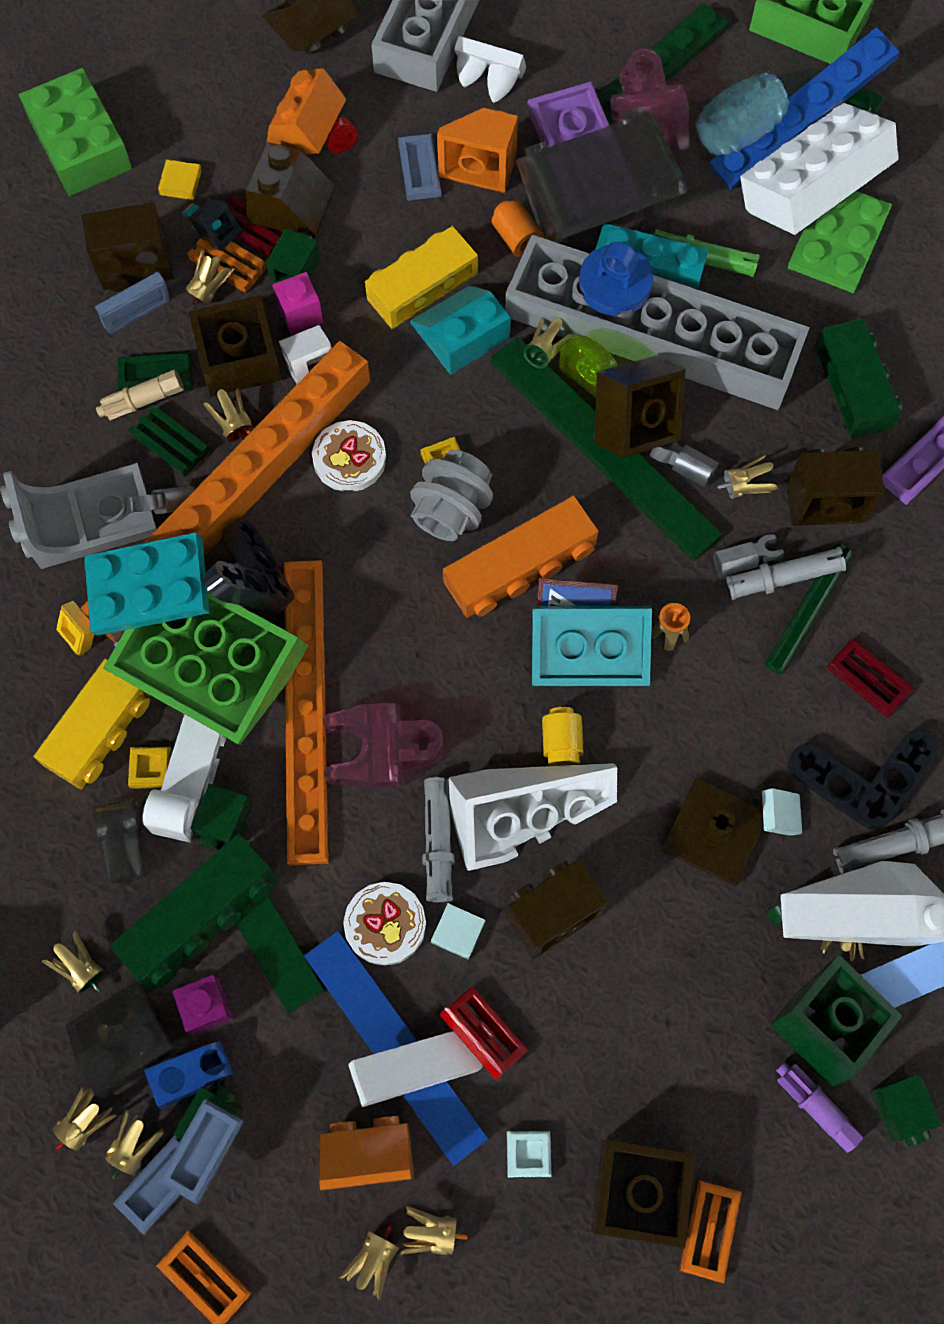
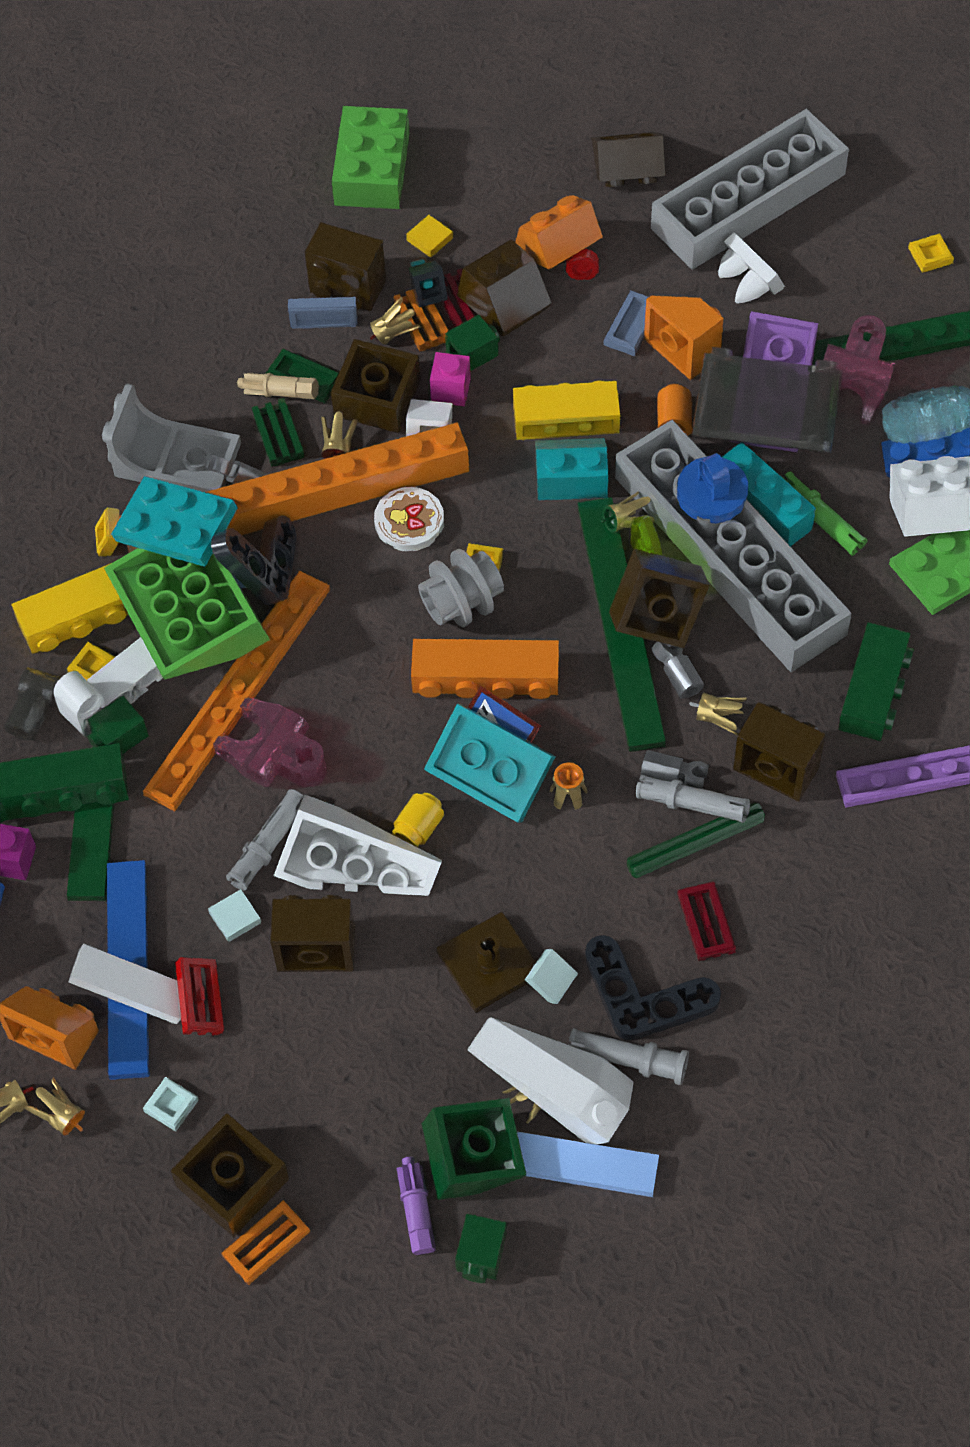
camera: 35 degrees right, 10 degrees down
tile [343,882,426,966] -> none

